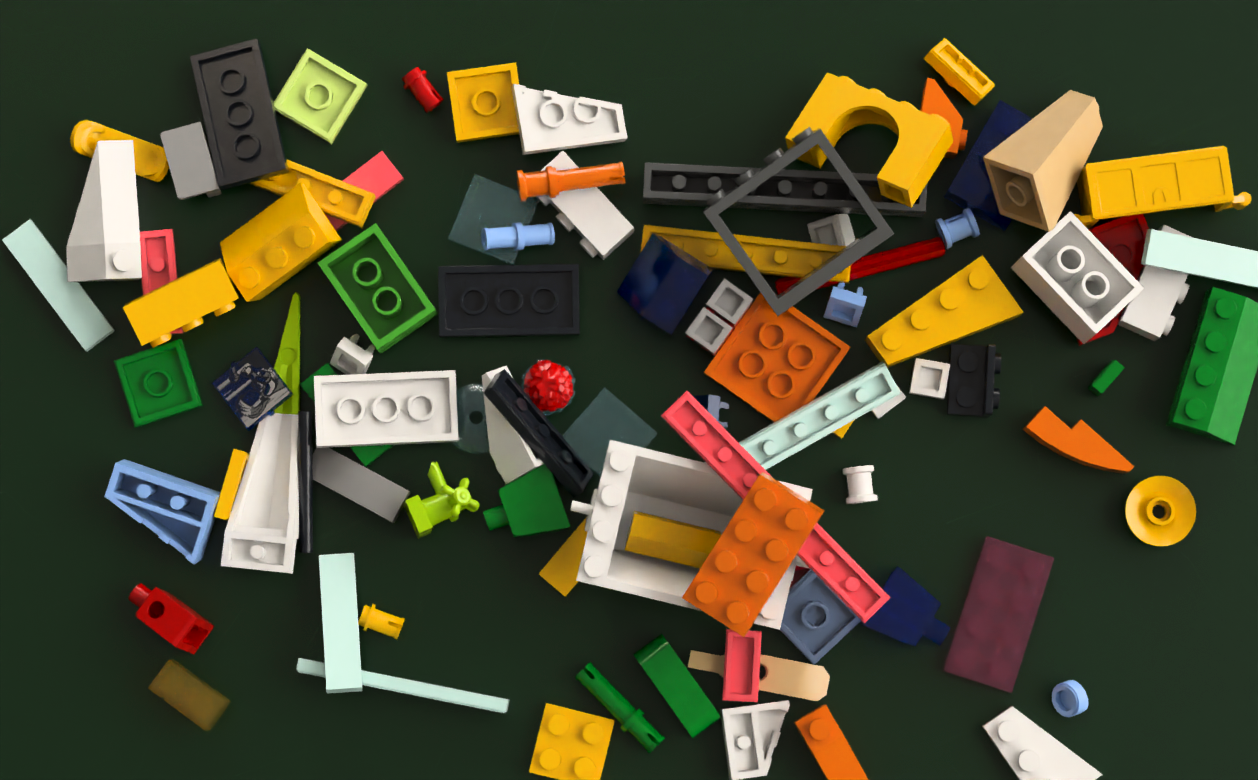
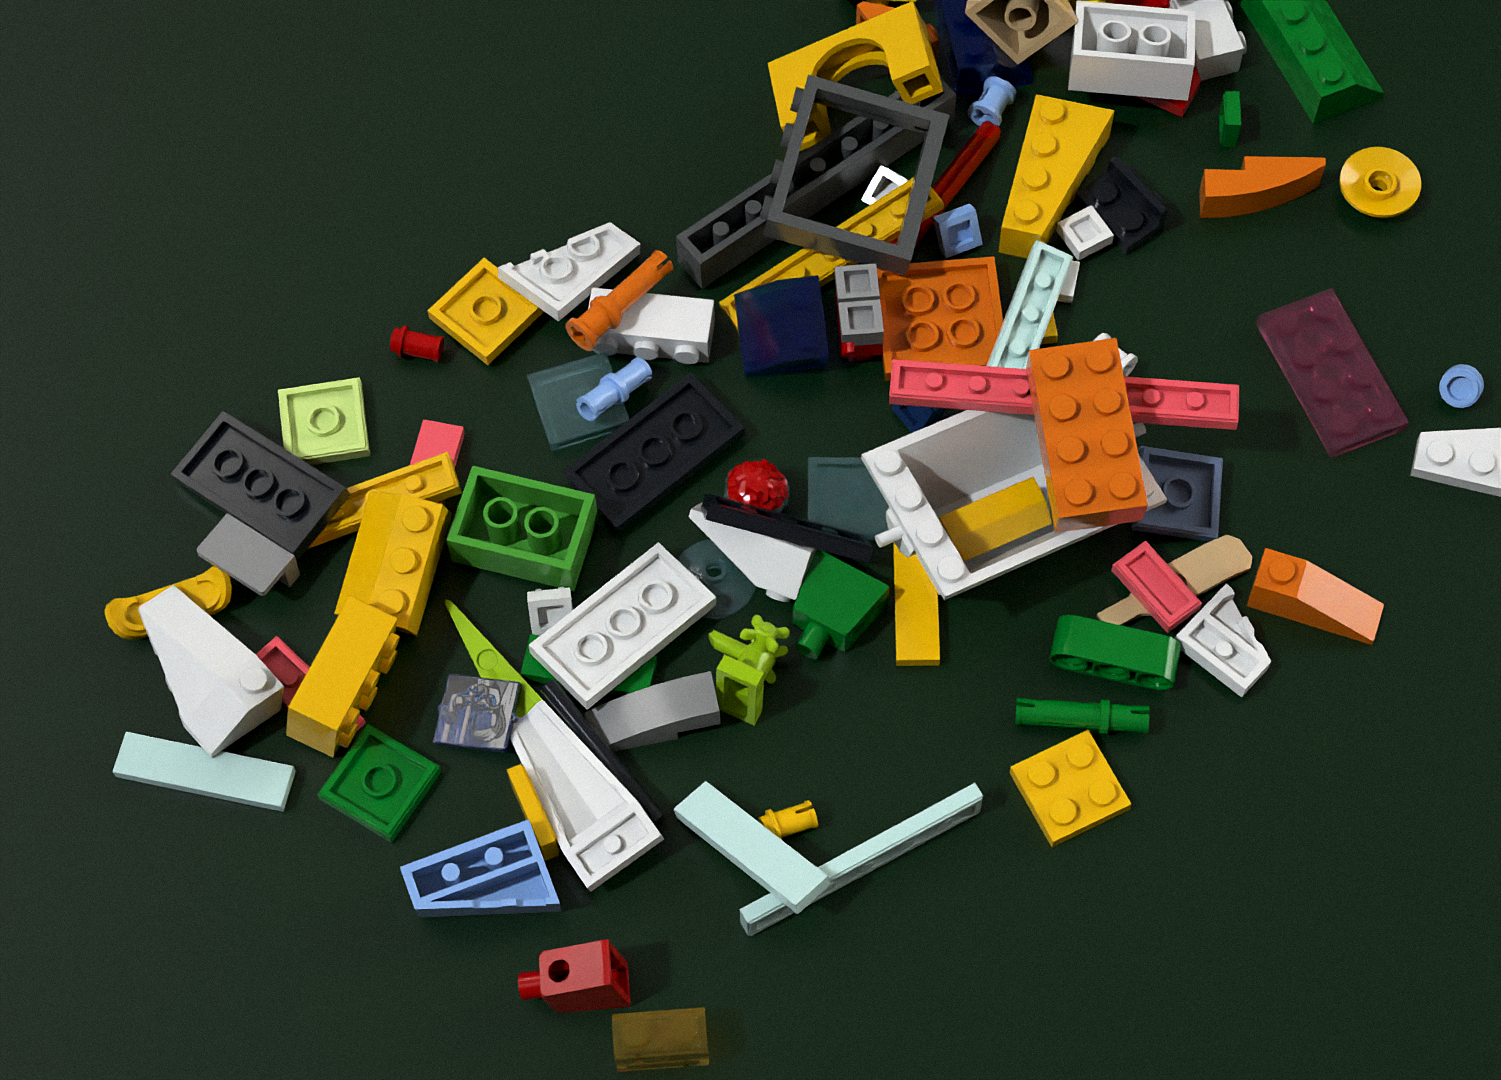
camera: 40 degrees left, 20 degrees down
clear blue torso [860,567,951,647] -> none

